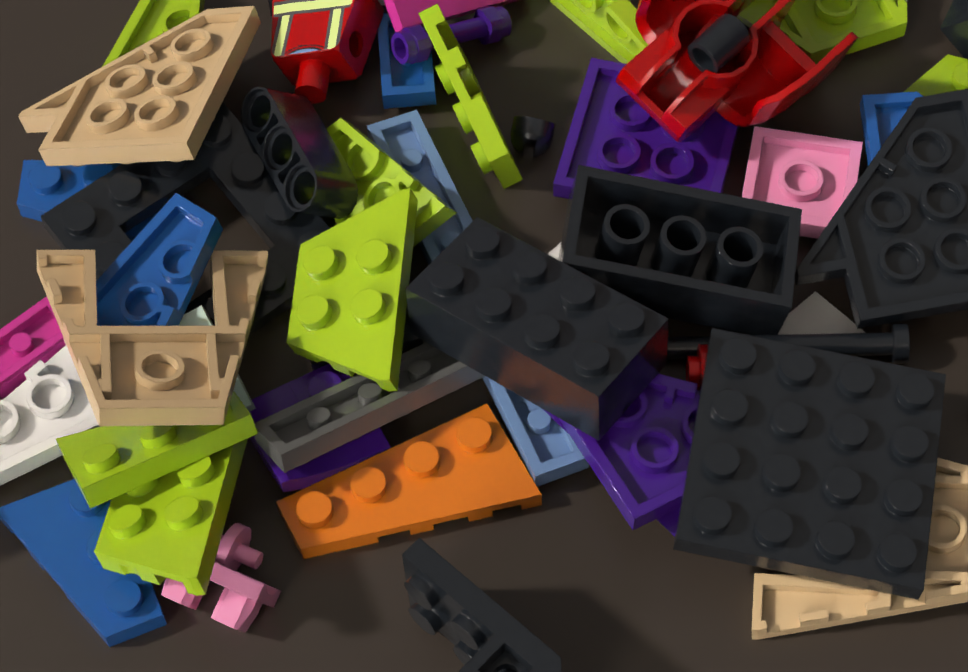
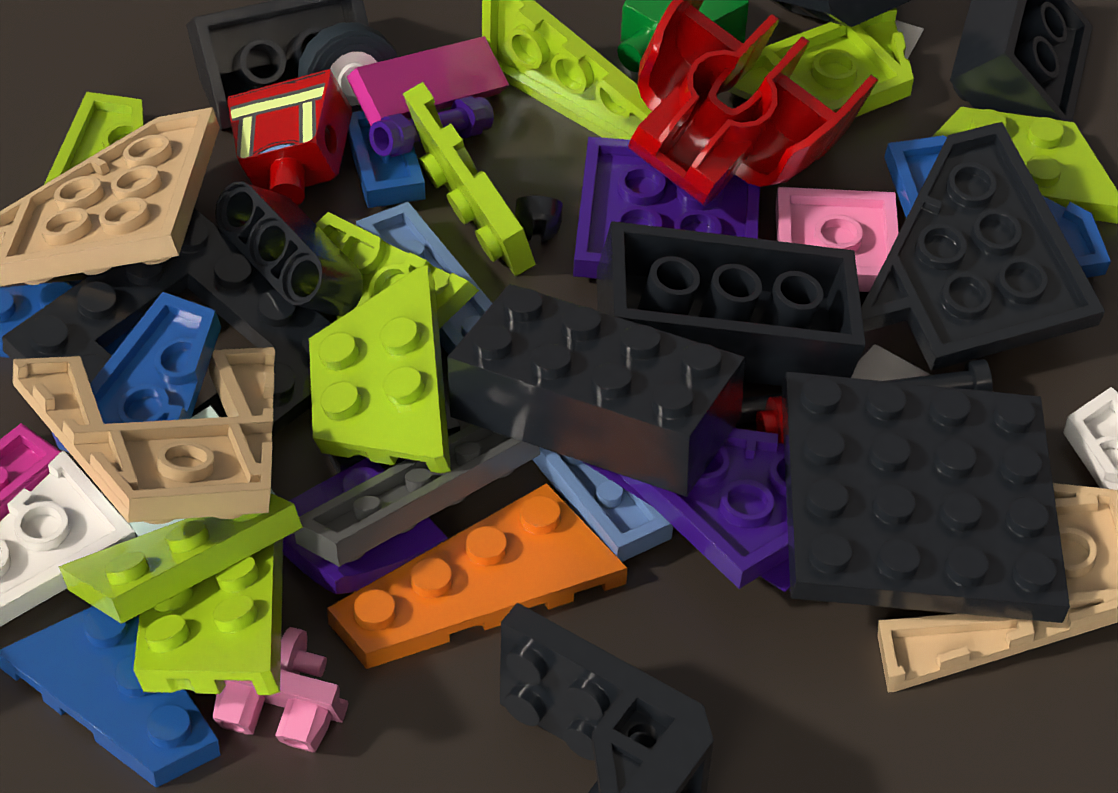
camera: 15 degrees left, 10 degrees down
black hinge [688,14,750,73] -> none

